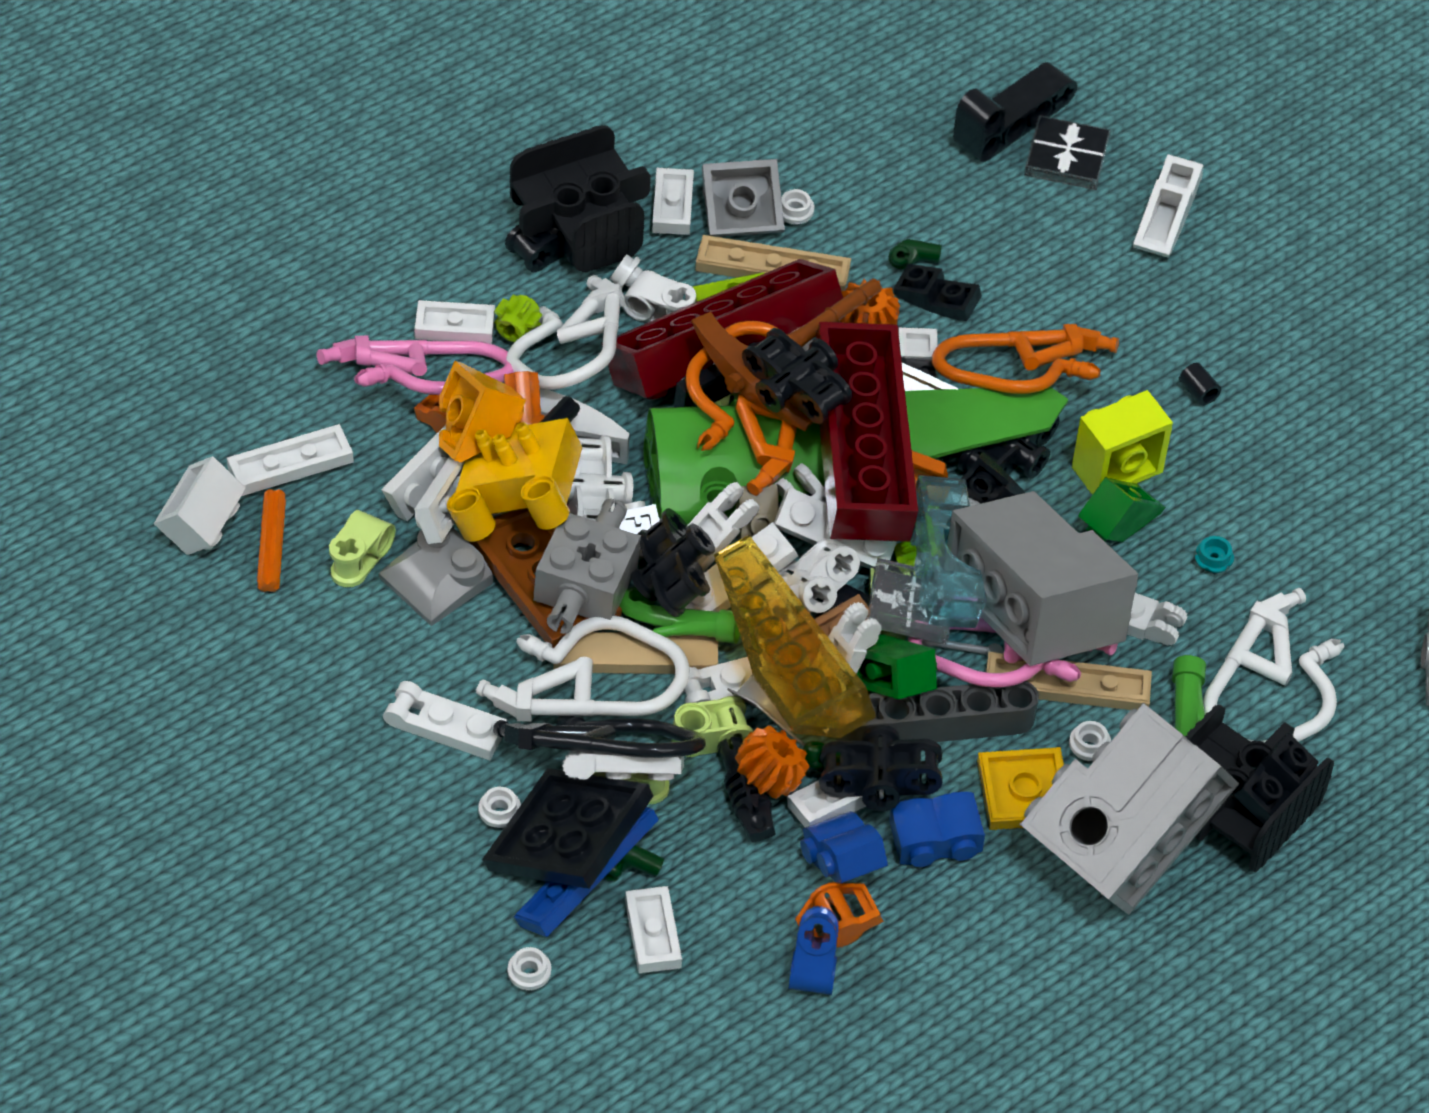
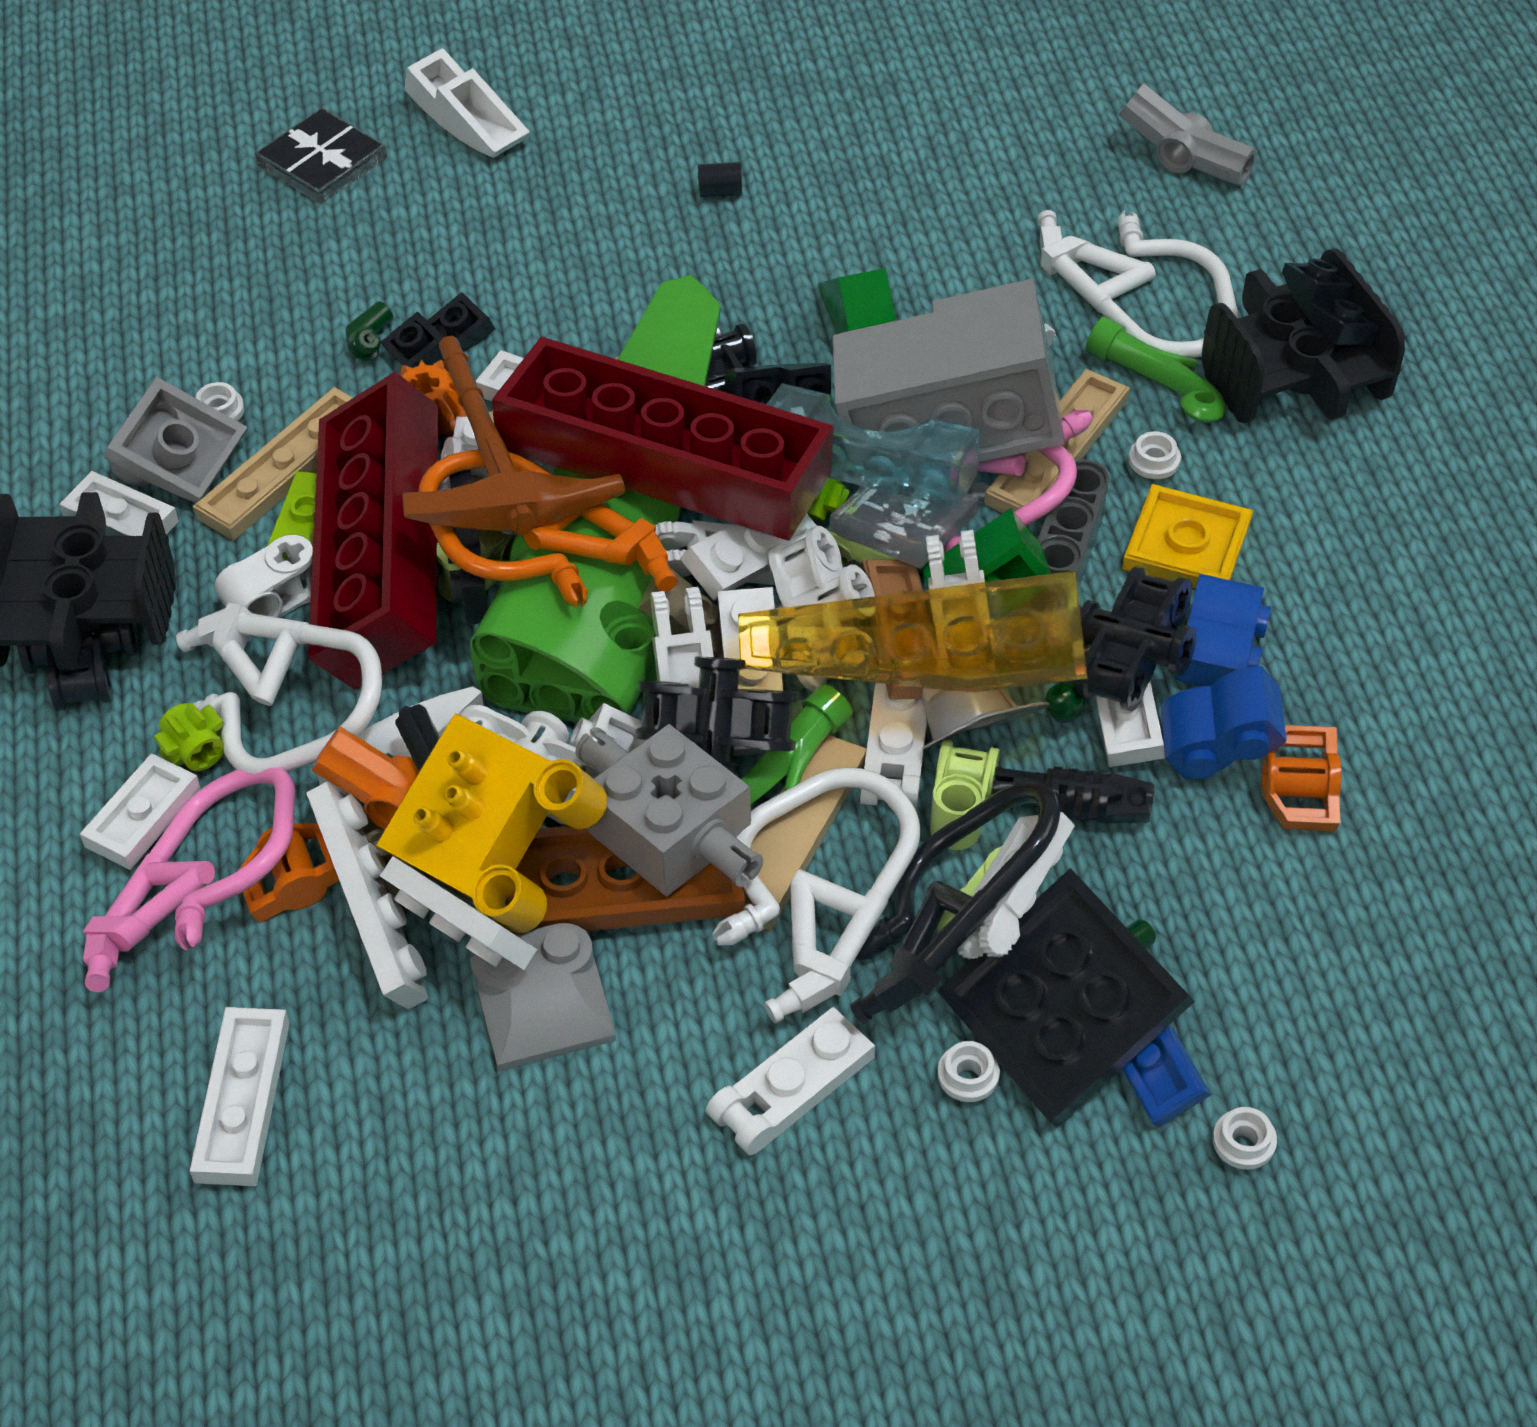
camera: 60 degrees left, 0 degrees up
white brick [154,456,246,555] -> none
orange axle [257,489,286,592] -> none
yellowish green piece [329,510,396,587] -> none
light orange slope [439,361,526,462] -> none
white plate [610,254,643,289] -> none
white plate [625,886,682,974] -> none
orange gear [735,725,810,799] -> none
black axle [742,328,852,424] -> none
blue piece [789,906,839,995] -> none
orange piece [932,324,1119,394] -> none
black beam [953,62,1077,162] -> none
light grey piece [1020,703,1239,915] -> none
neon yellow brick [1072,390,1173,495] -> none
teal plate [1195,536,1234,573] -> none

